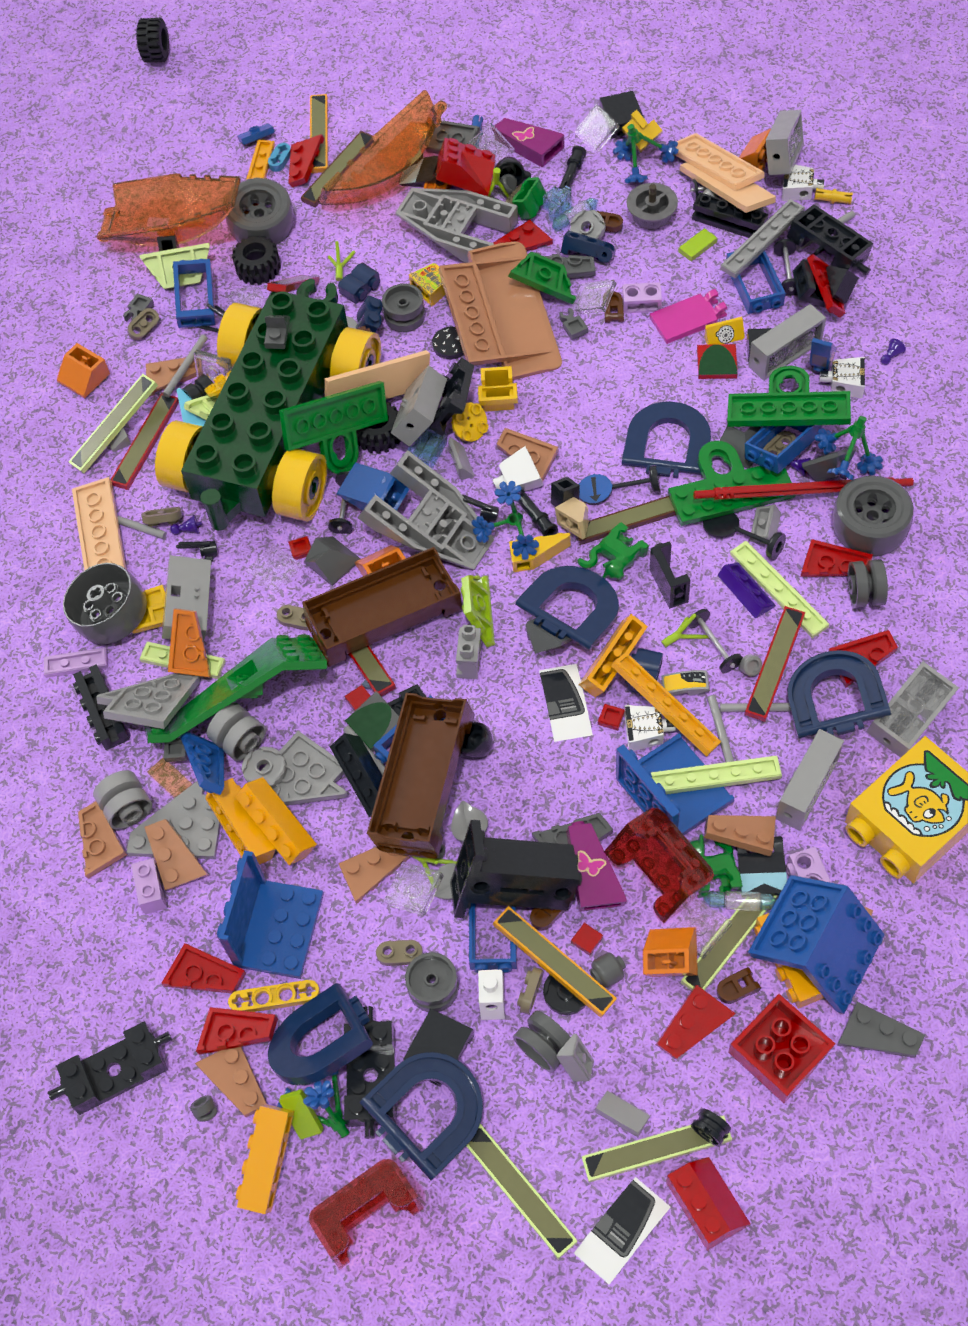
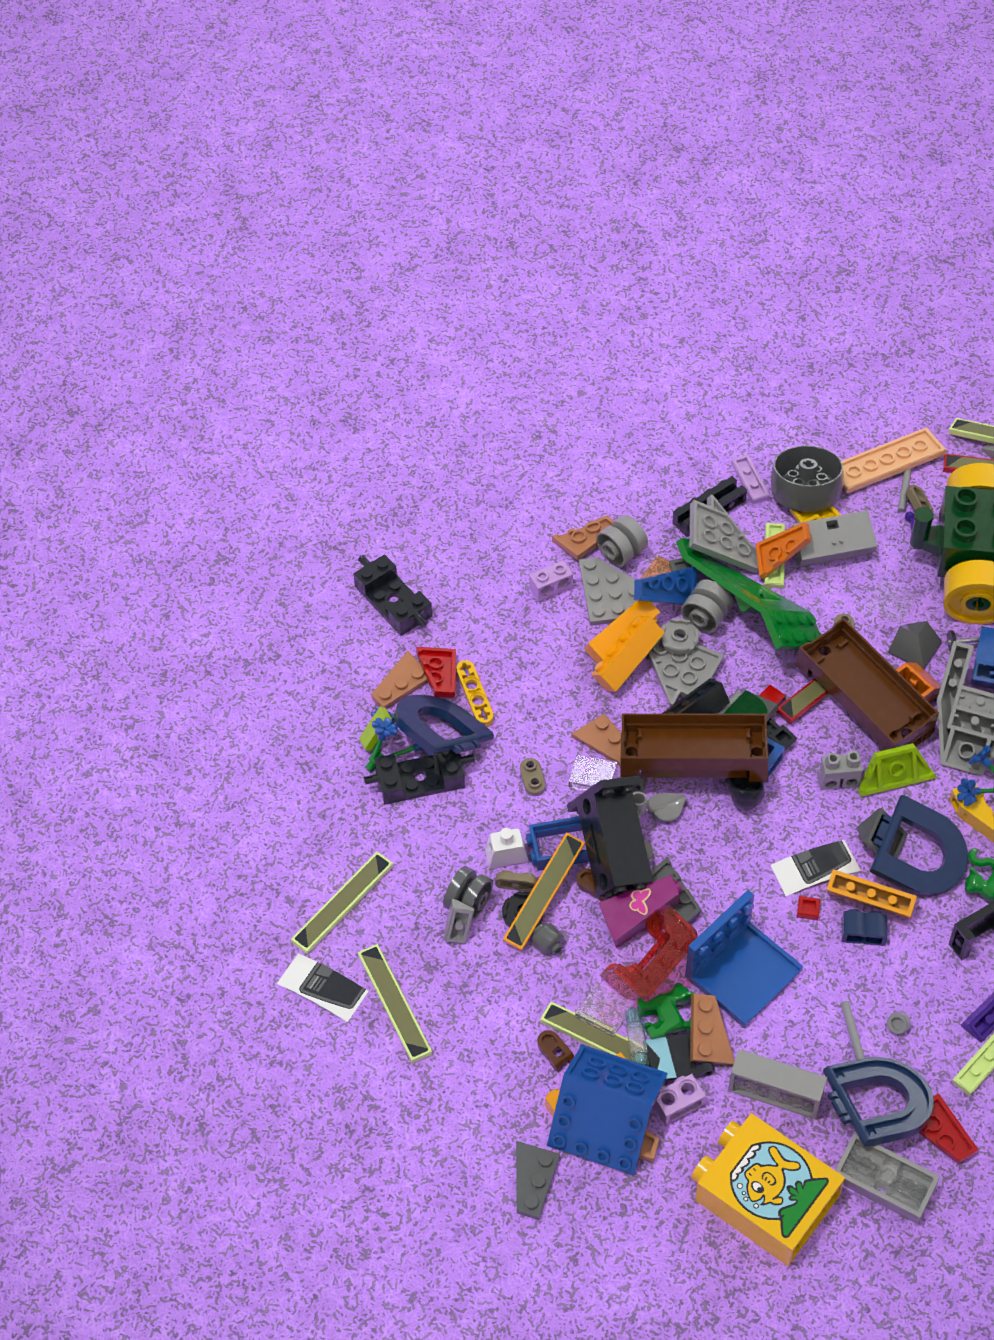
camera: 75 degrees right, 5 degrees down
nougat wing [144,819,209,891] -> none
red wing [161,943,246,993] -> none
black plant [176,540,218,562] -> none
dark grey tile [190,1095,218,1122] -> none
blue bracket [217,850,324,979] -> none
light orange brick [236,1104,294,1214] -> none
red tile [288,536,311,561] -> none
clear red windscreen [309,1159,424,1270] -> none
dark blue piece [359,1052,483,1181] -> none
black panel [403,1008,474,1087] -> none
dark grey wheel [405,952,459,1012] -> none
red tile [571,922,603,956] -> none
light grey slope [595,1091,650,1137] -> none
light orange tile [611,652,721,757] -> none
white torso [624,705,676,751] -> none
orange slope [643,927,698,977] -> none
yellowish green tile [651,756,782,794] -> none
red wing [655,985,736,1059] -> none
lime plant [661,614,709,648] -> none
slope [661,670,710,696] -> none
red slope [666,1157,751,1251] -> none
black axle [688,609,743,673] -> none
black wheel [691,1108,731,1147] -> none
light grey bar [707,695,734,762] -> none
red slope [728,994,836,1104] -> none
olive tile [745,606,805,722] -> none

